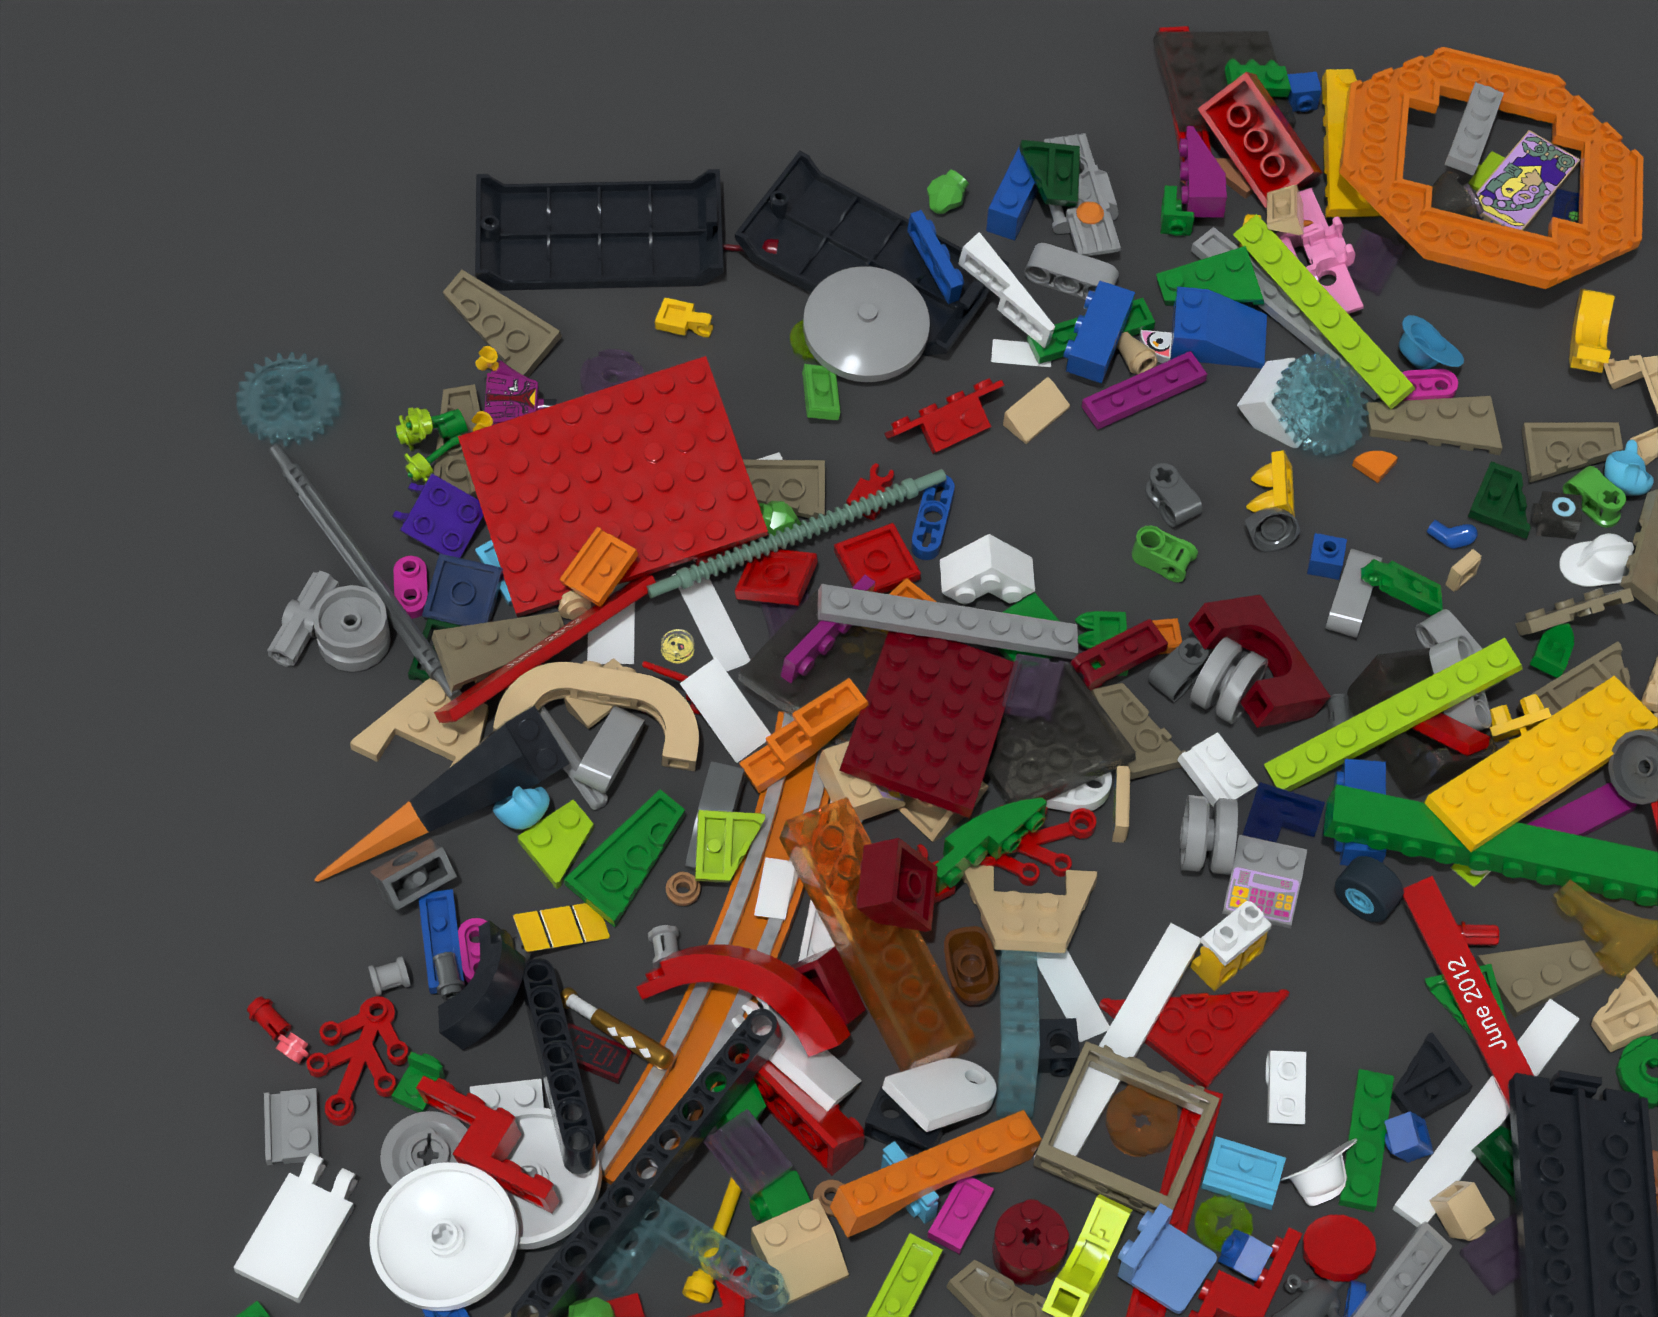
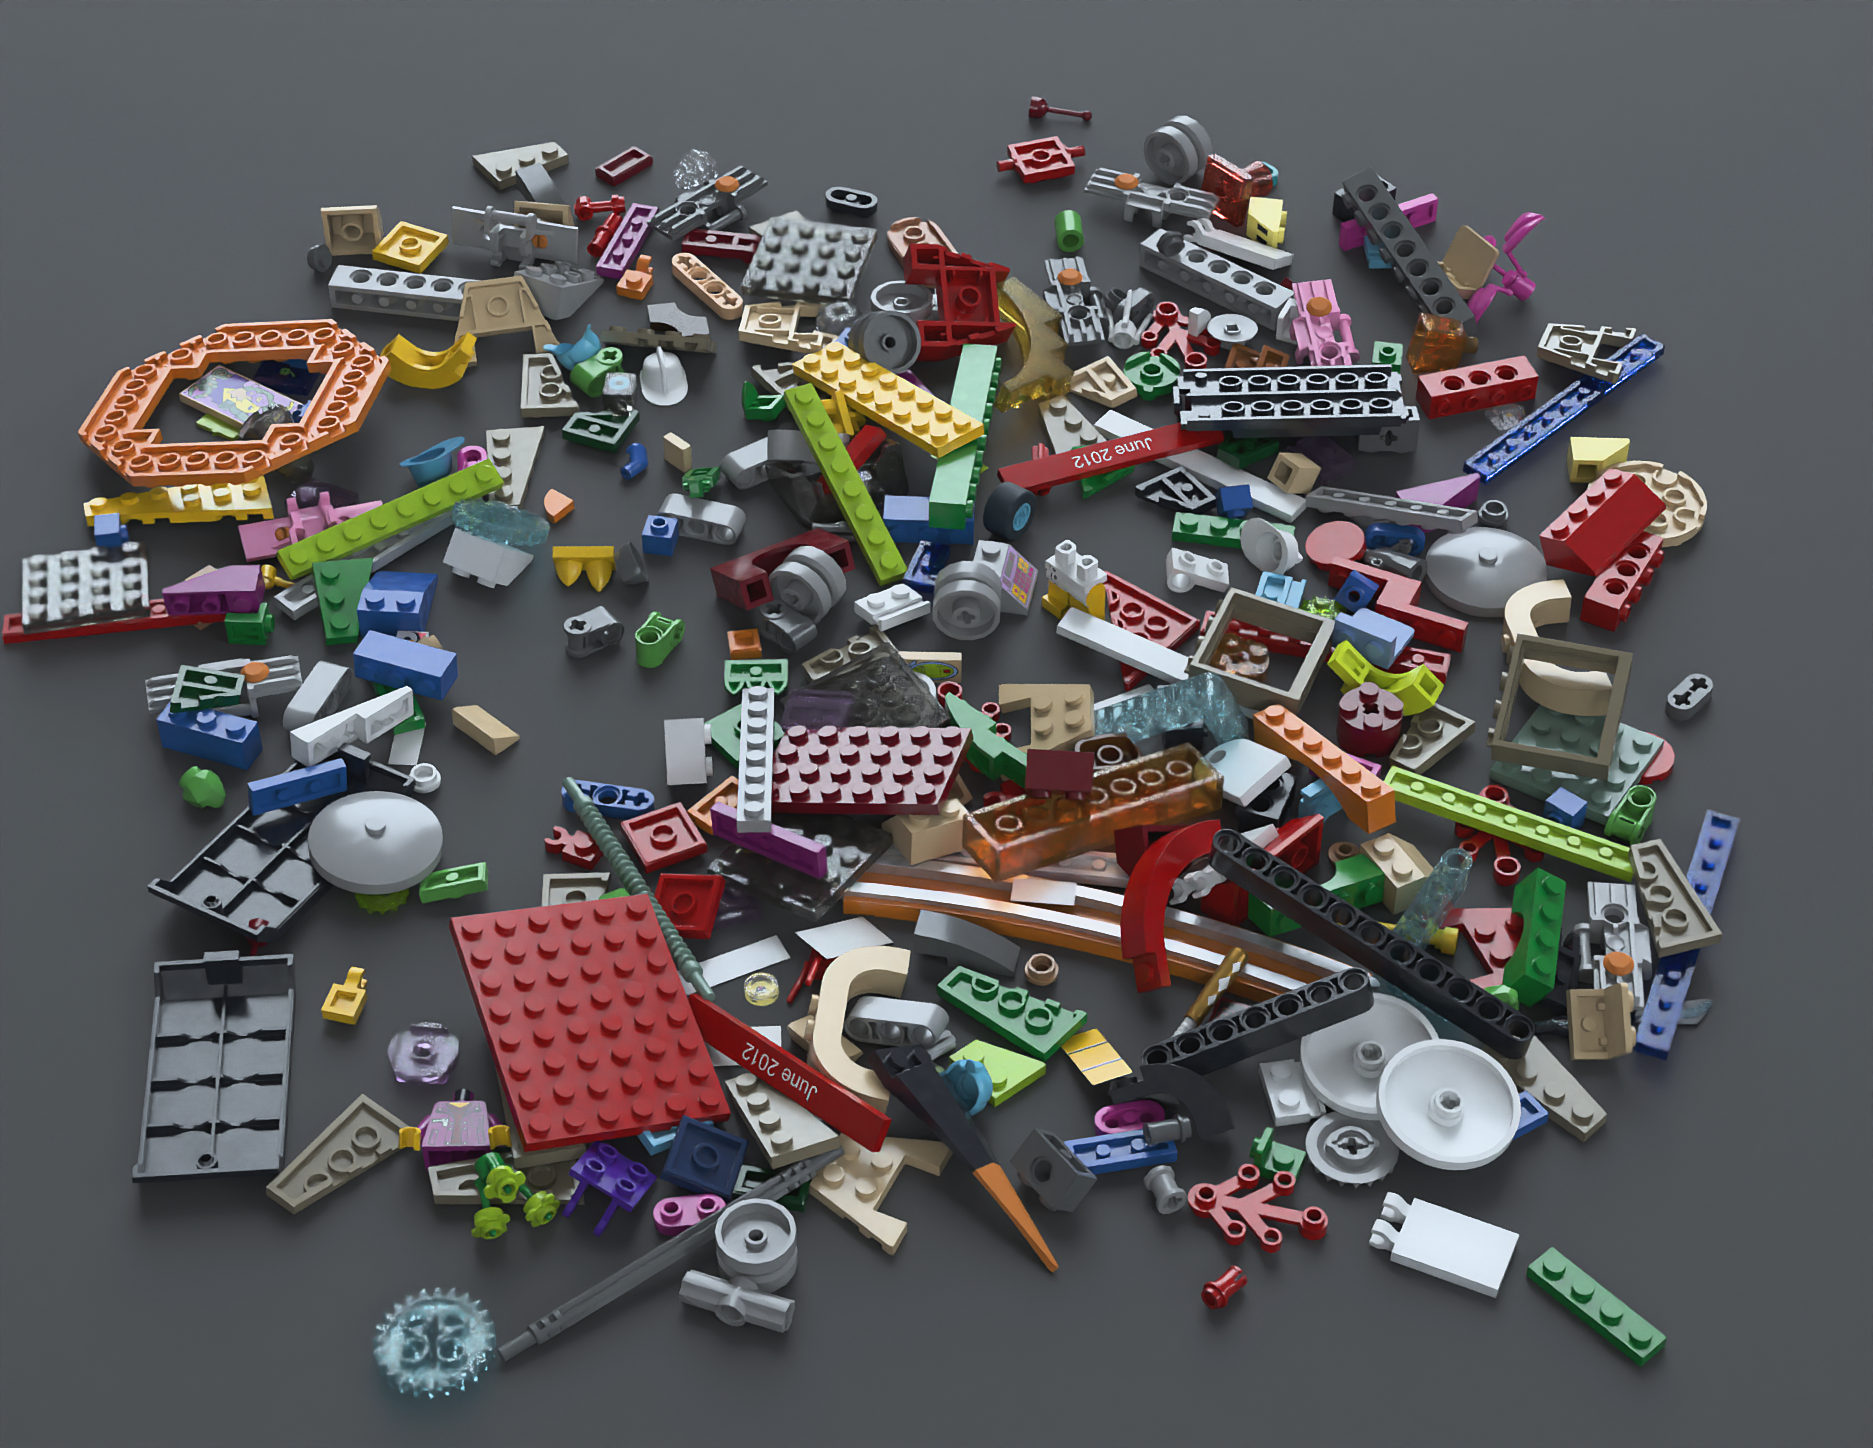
camera: 90 degrees left, 15 degrees down
light grey plate [264,1088,320,1165] -> none
coral plate [276,1032,310,1064] -> none
red bracket [416,1076,560,1213] -> none
tan plate [558,590,592,620] -> none
orange plate [559,526,639,607] -> none
light grey bush [648,925,679,968] -> none
lime wing [695,810,765,883] -> none
clear purple plate [704,1109,793,1200] -> none
orange slope [739,678,869,793] -> none
red bracket [884,378,1004,454] -> none
dark red plate [1071,619,1168,691] -> none
magenta plate [1081,351,1207,430] -> none
red slope [1198,72,1323,208] -> none
green plate [1225,58,1291,97] -> none
tan slope [1267,185,1304,235] -> none
light grey plate [1444,82,1504,175] -> none
dark tan wing [1515,588,1634,636] -> none
none -> white plate [409,763,441,793]

